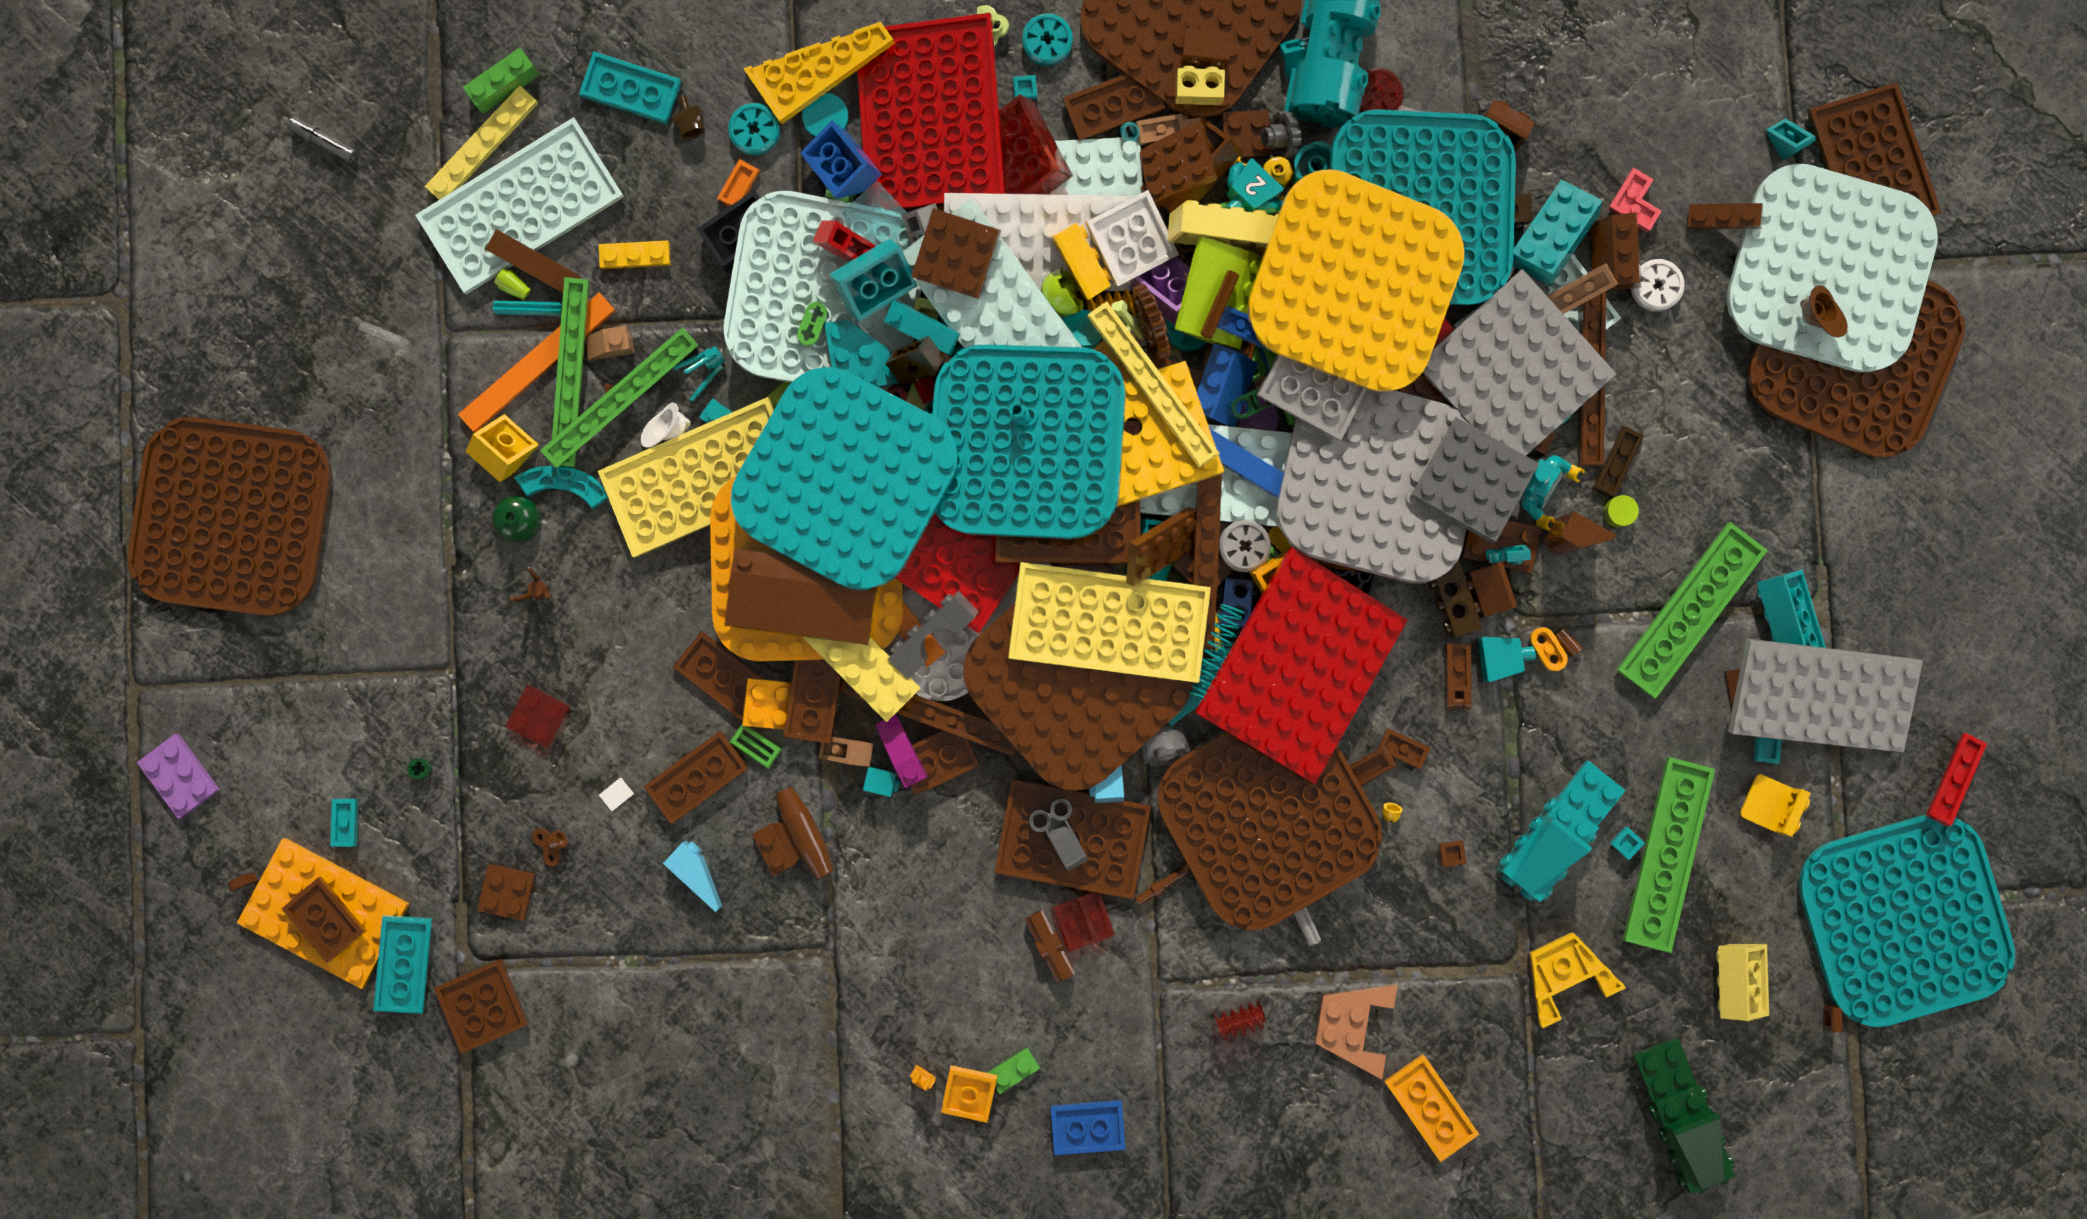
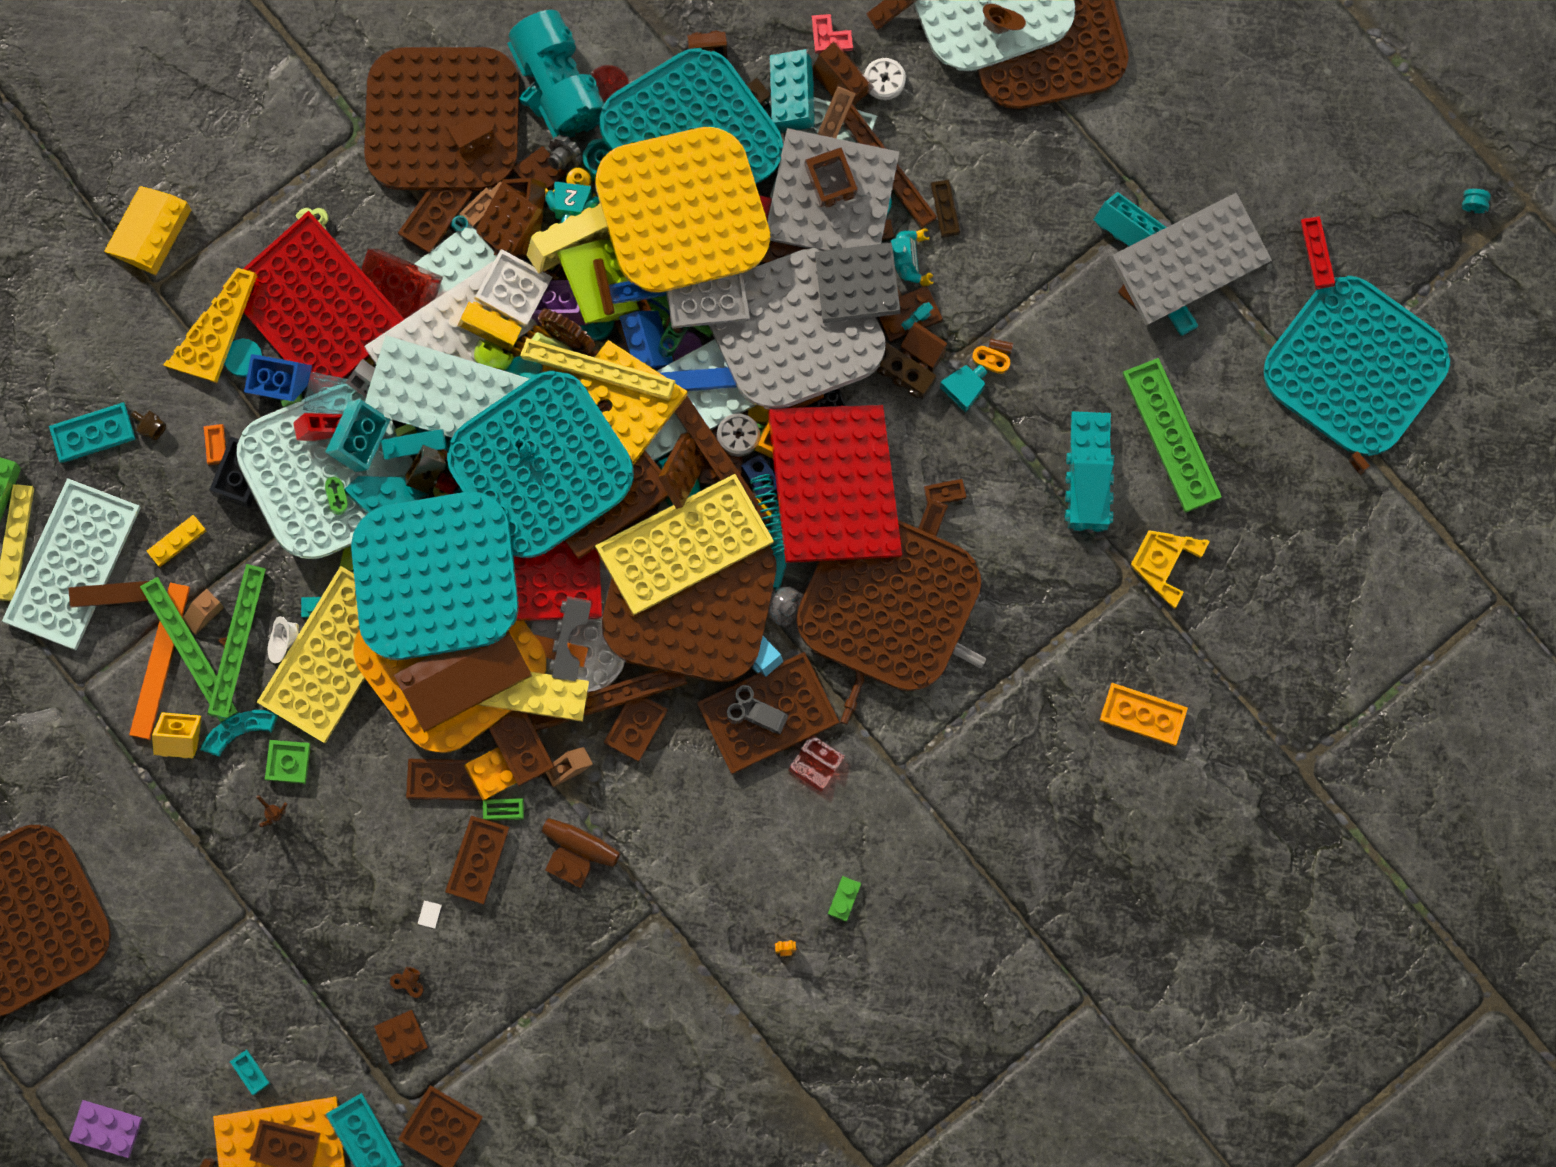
camera: 35 degrees left, 10 degrees down
dark green bush [407,758,432,779] -> none
teal axle [492,301,562,316] -> none
dark green cylinder [492,496,542,543] -> none
lime cone [494,268,531,300] -> none
clear red plate [505,685,571,748] -> none
medium azure slope [663,841,722,912] -> none
teal plant [673,346,726,402] -> none
teal wheel [728,103,780,156] -> none
teal brick [863,767,901,797] -> none
magenta slope [875,714,928,788] -> none
reddish brown plate [911,208,1001,299] -> none
light orange plate [941,1065,997,1122] -> none
teal tile [1013,75,1038,102] -> none
teal wheel [1022,13,1073,66] -> none
reddish brown piece [1025,909,1075,983] -> none
blue plate [1051,1100,1126,1155] -> none
light yellow brick [1175,66,1225,105] -> none
clear red piece [1213,999,1266,1042] -> none
nougat wing [1315,984,1398,1079] -> none
yellow hinge [1382,803,1402,823] -> none
reddish brown plate [1438,840,1467,867] -> none
reddish brown plate [1445,644,1471,710] -> none
reddish brown slope [1542,511,1616,555] -> none
lime piece [1603,495,1639,527] -> none
teal plate [1609,826,1645,860] -> none
bright green plate [1616,522,1768,699] -> none
dark green wedge [1632,1037,1736,1194] -> none
light yellow slope [1716,944,1769,1021] -> none
yellow bracket [1740,774,1811,837] -> none
none -> bright green plate [265,740,311,784]
none -> reddish brown window [804,147,858,208]

